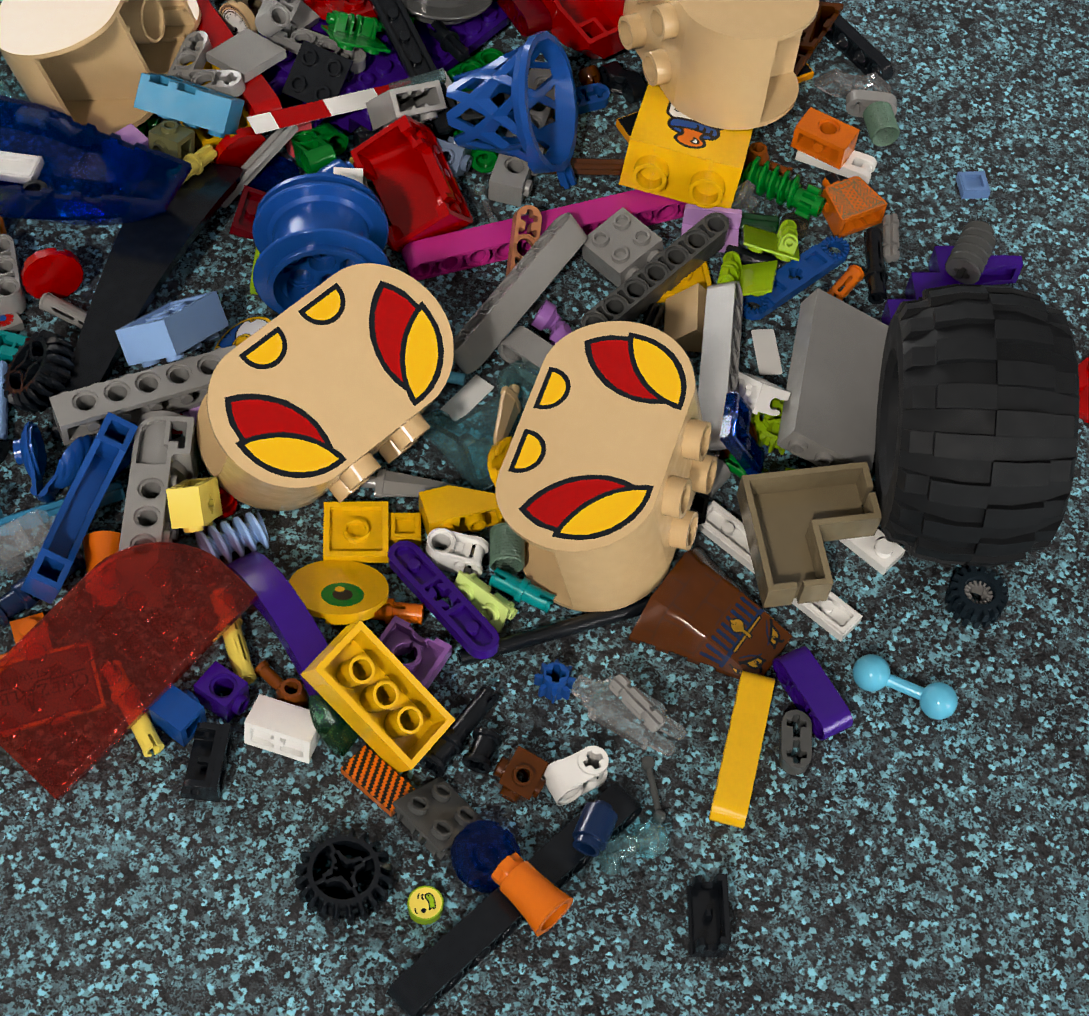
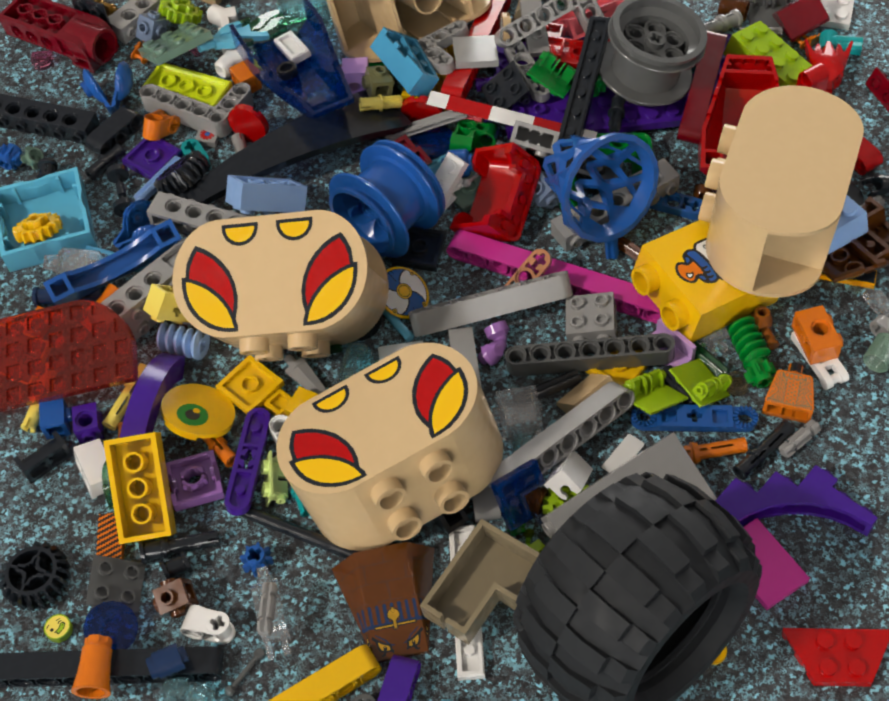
camera: 55 degrees right, 0 degrees up
clear light blue tile [389,68,446,89] -> none
clear hinge [474,183,499,224] -> none
dark grey piece [945,220,996,284] -> none

